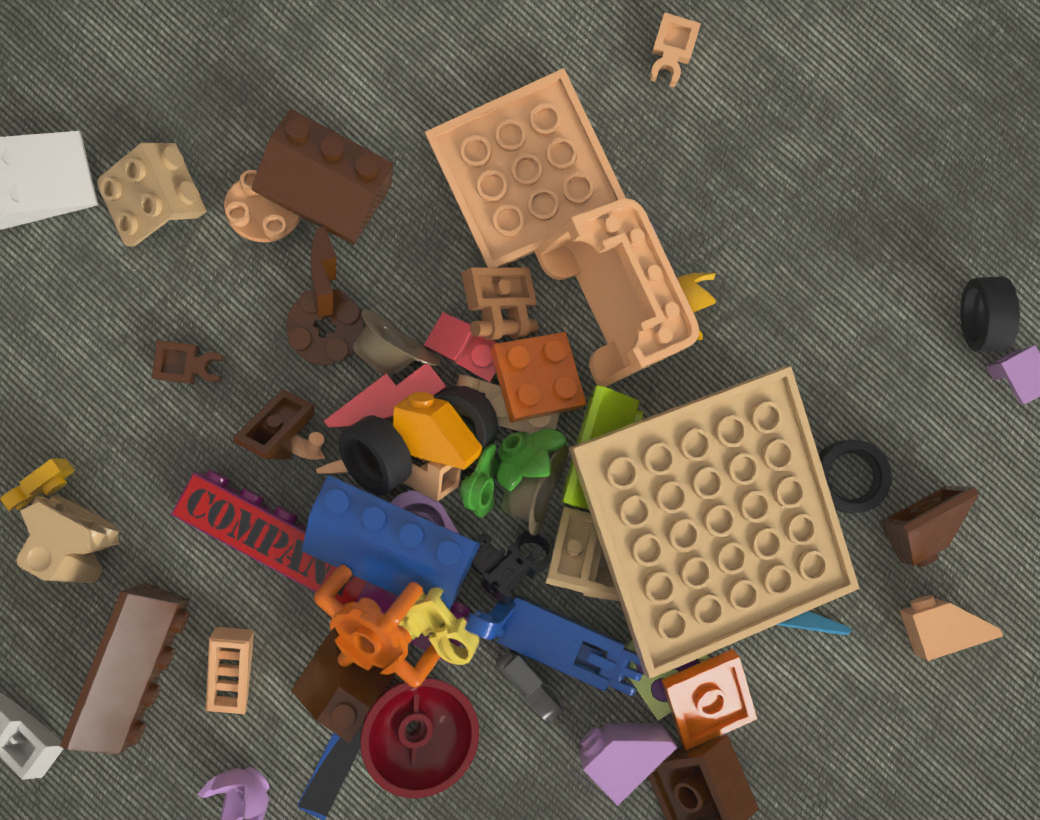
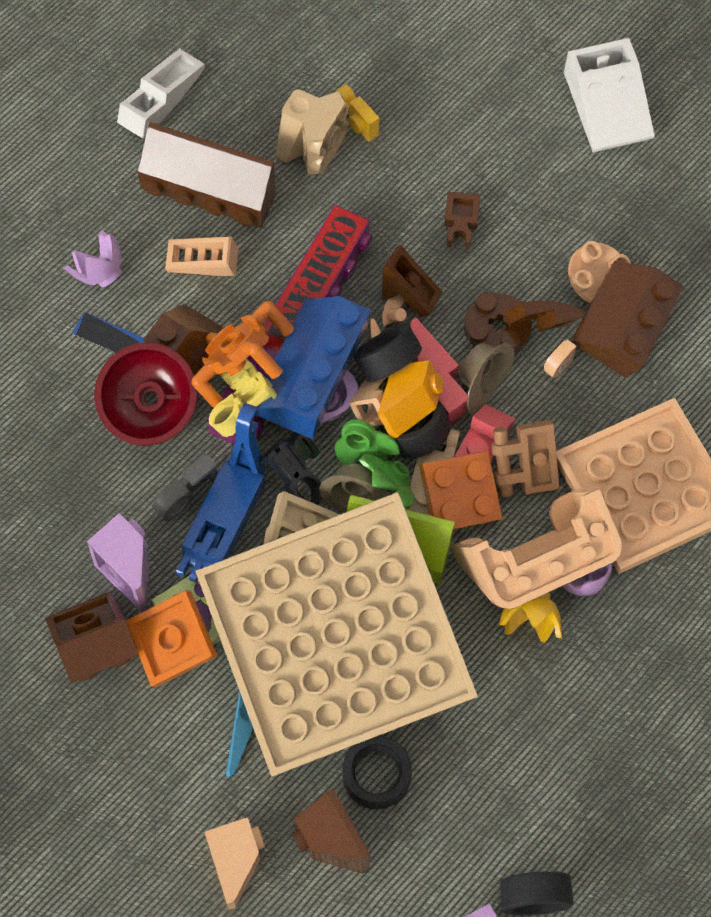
camera: 90 degrees right, 20 degrees down
tan bracket [97,143,207,246] -> none
none -> light nougat tile [544,339,576,378]

